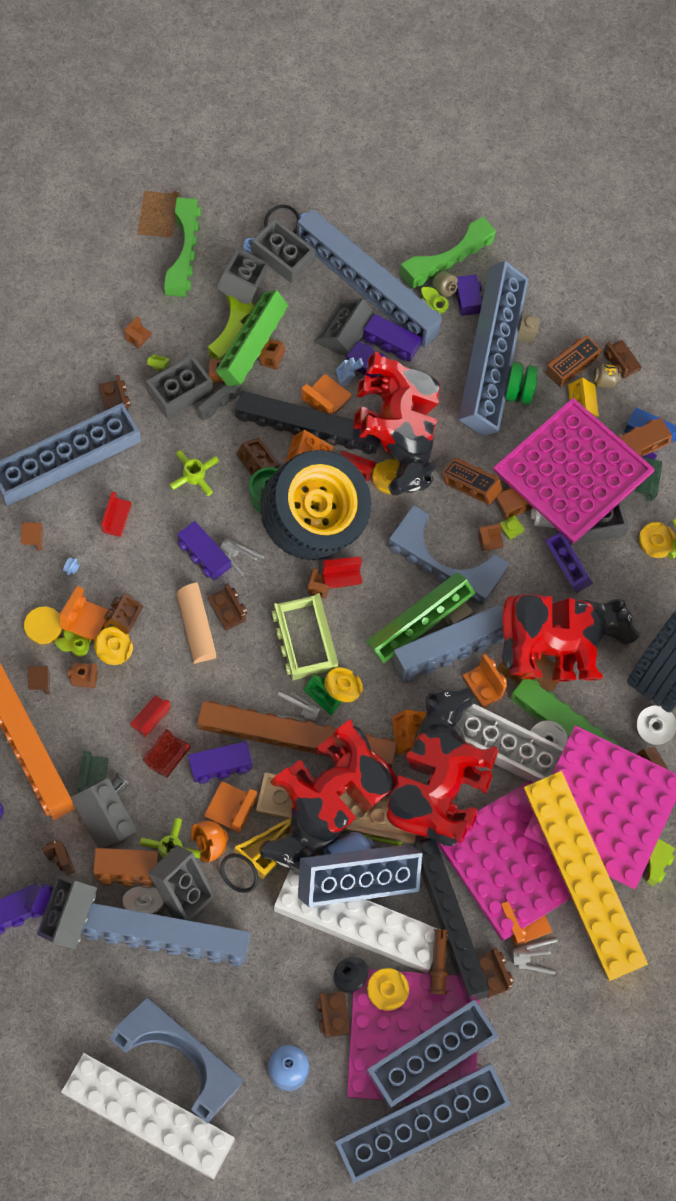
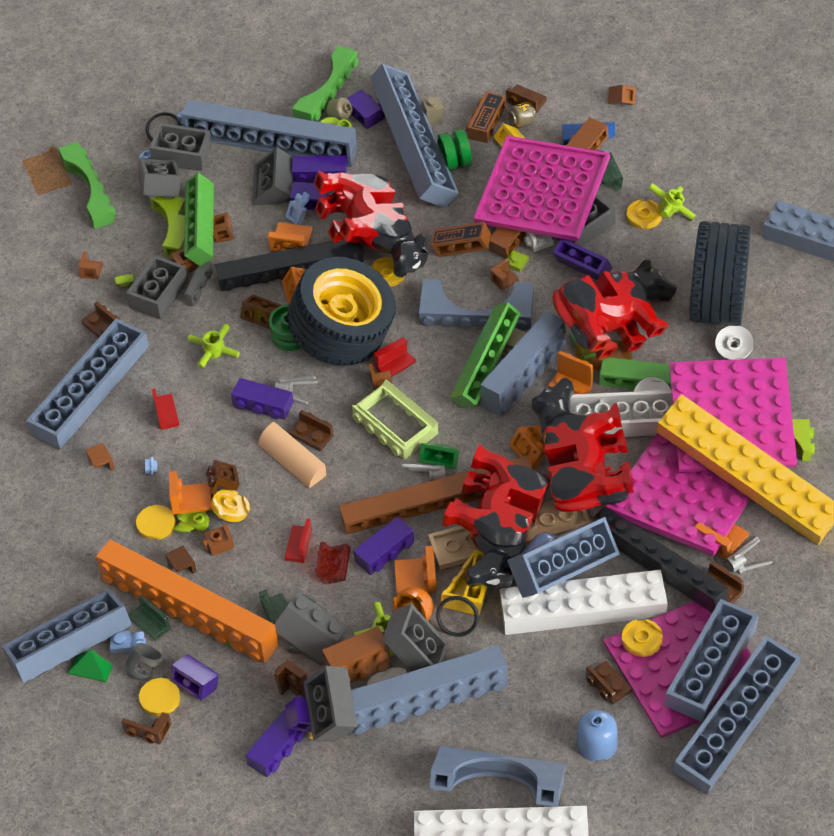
camera: 20 degrees left, 15 degrees down
yellow tile [324,667,363,702] -> none
black piece [334,957,368,992] -> none
reddish brown pin [428,929,448,995] -> none

